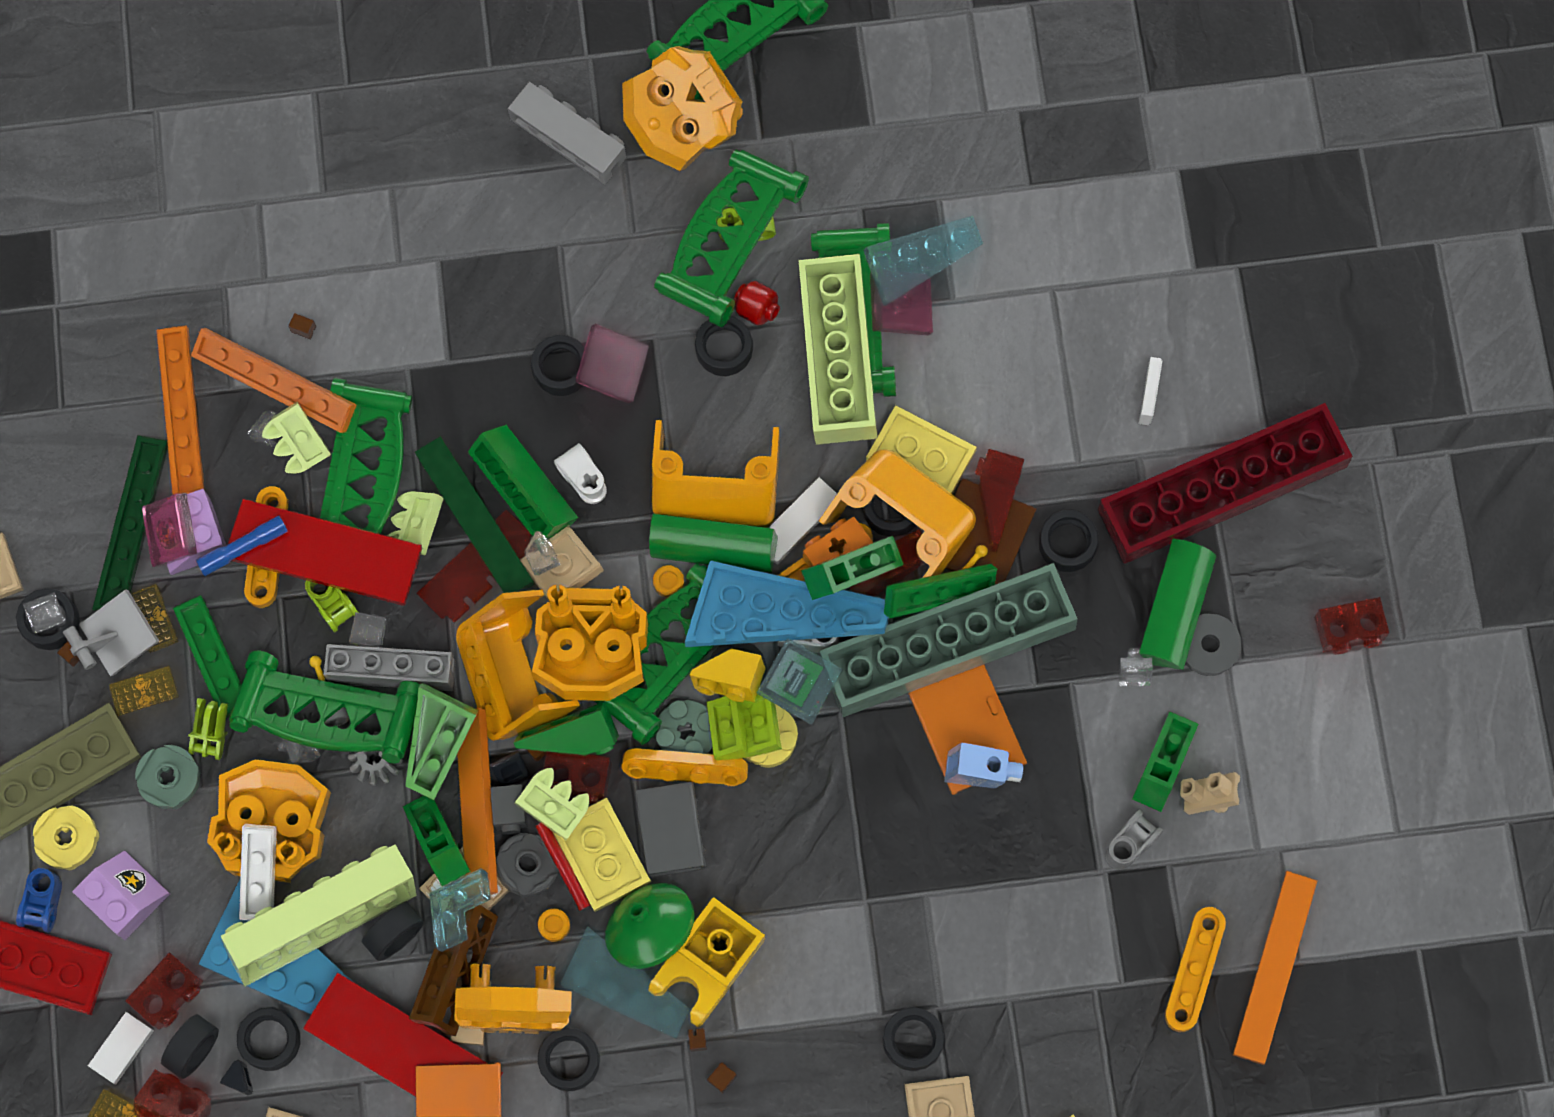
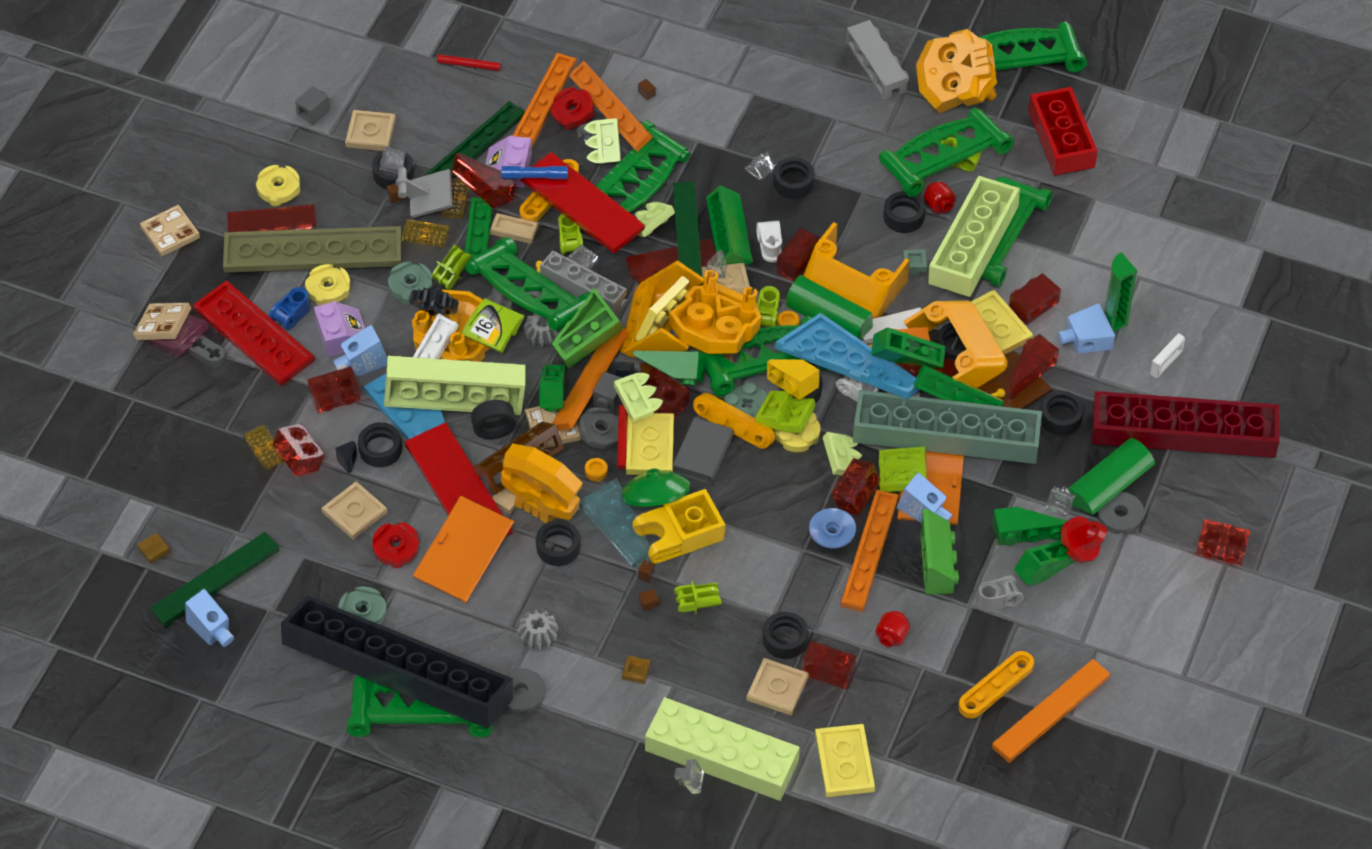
camera: 25 degrees right, 20 degrees down
white tile [88,1012,154,1085] -> none
clear pink tile [142,493,197,567] -> none
black tyre [161,1014,219,1079] -> none
clear light blue tile [429,868,491,952] -> none
clear pink tile [575,324,649,404] -> none
clear light blue tile [757,638,843,724] -> none
clear light blue wing [863,216,983,307] -> none
clear pink tile [870,270,933,336] -> none
tan hips [1180,772,1240,815] -> none
none -> light blue torso [333,325,388,376]
none -> black gear [409,287,459,316]
none -> red bar [437,54,501,71]
none -> clear red slope [452,153,516,208]
none -> lime slope [461,298,524,353]
none -> tan tile [490,213,539,244]
none -> red plate [551,87,595,130]
none -> light yellow plate [635,276,689,341]
none -> lime arm [674,581,722,614]
none -> clear slope [745,152,775,180]
none -> lime piece [757,286,780,327]
none -> clear red brick [777,228,819,282]
none -> clear red brick [802,641,856,690]
none -> medium blue dish [809,508,856,549]
none -> yellowish green plate [822,432,866,477]
none -> clear red brick [831,458,881,515]
none -> orange tile [841,490,899,612]
none -> red head [875,611,910,647]
none -> lime slope [879,446,927,492]
none -> sand green tile [903,249,927,276]
none -> bright green slope [920,509,959,594]
none -> green slope [992,507,1066,545]
none -> clear red brick [1009,273,1061,325]
none -> red brick [1028,87,1098,175]
none -> light blue torso [1057,303,1115,353]
none -> red tile [1061,516,1107,563]
none -> green brick [1104,252,1137,332]

